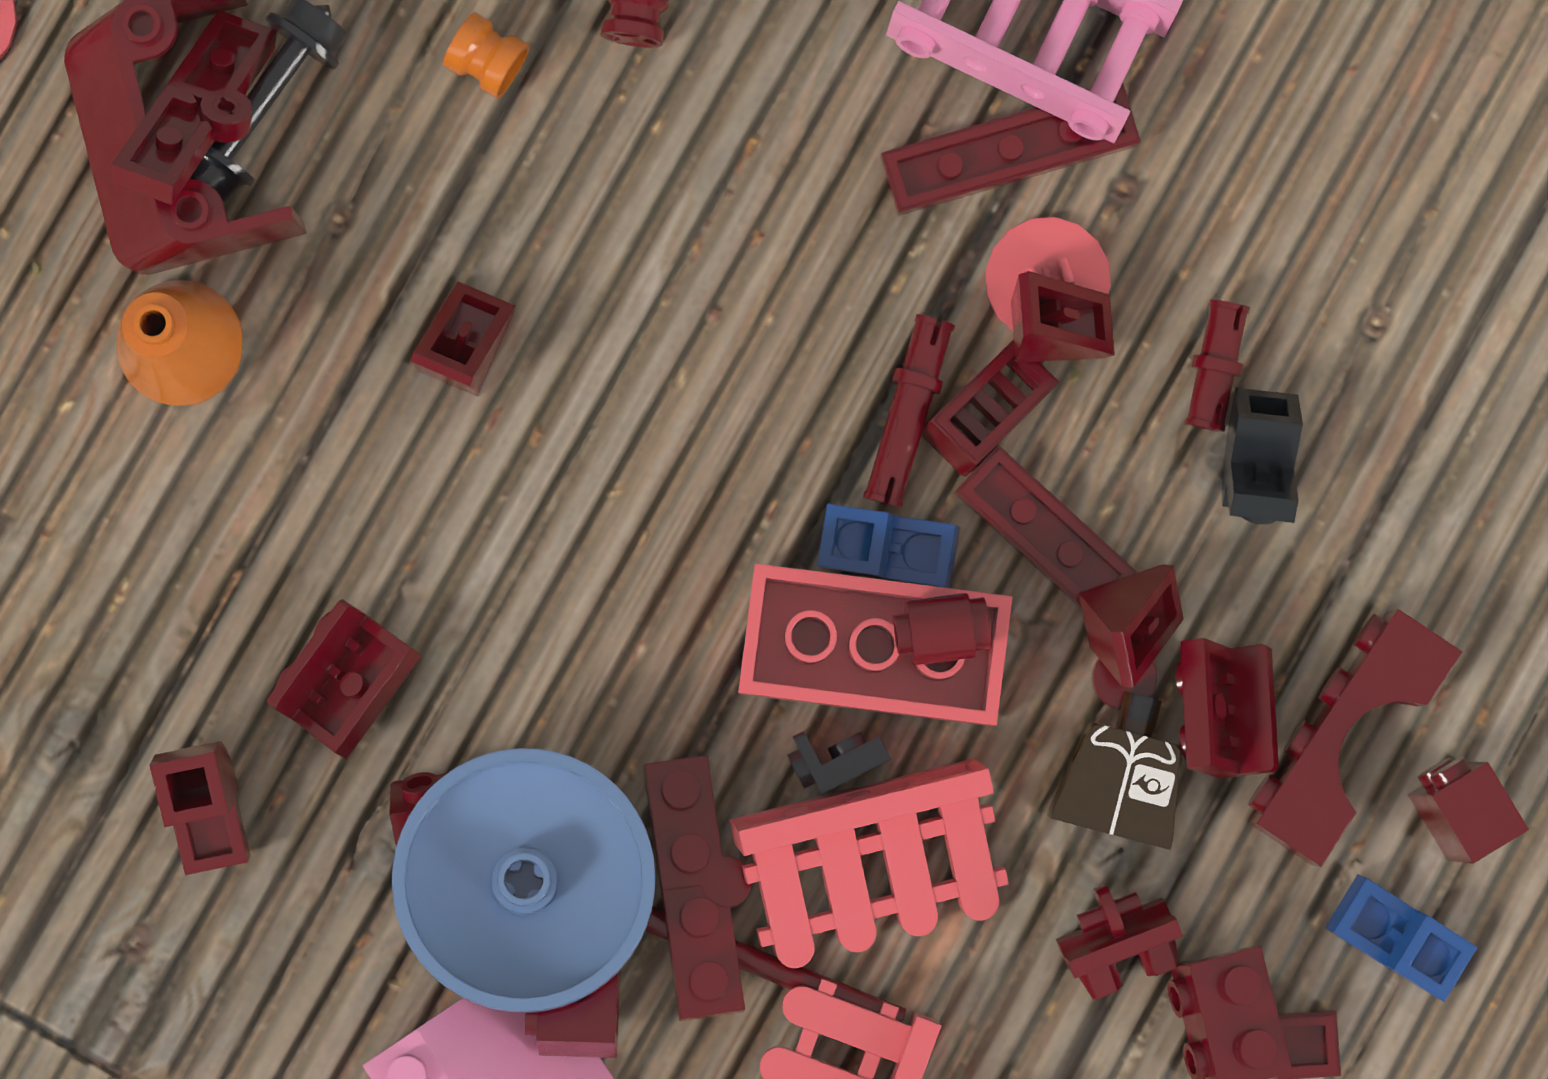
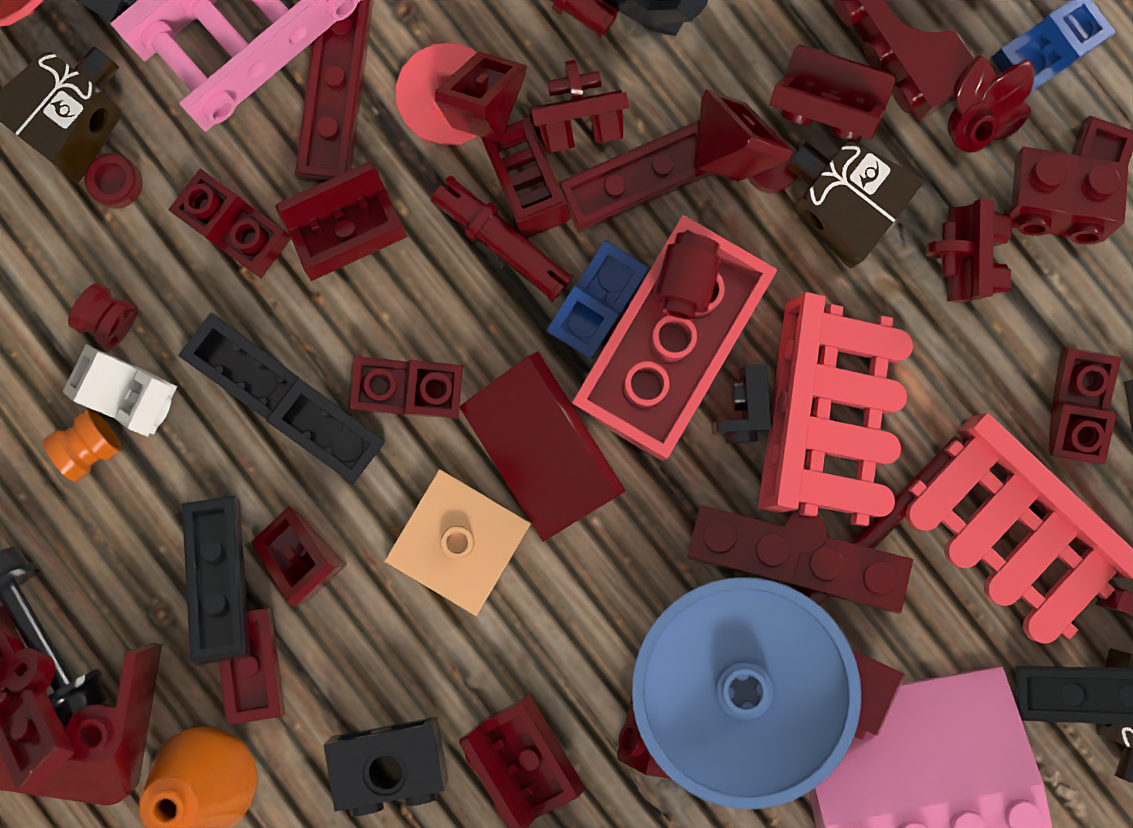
camera: 70 degrees left, 0 degrees up
none -> white brick [63,344,177,437]
none -> dark red slope [168,168,291,278]
none -> black slope [178,313,385,484]
none -> black tile [182,495,250,665]
none -> dark red plate [219,607,285,725]
none -> dark red bracket [275,162,408,281]
none -> black brick [323,716,448,816]
none -> dark red slope [348,356,463,419]
none -> light nougat plate [384,469,532,616]
none -> dark red tile [459,351,626,542]
none -> dark red hips [529,59,629,153]
none -> dark red plate [947,55,1034,153]

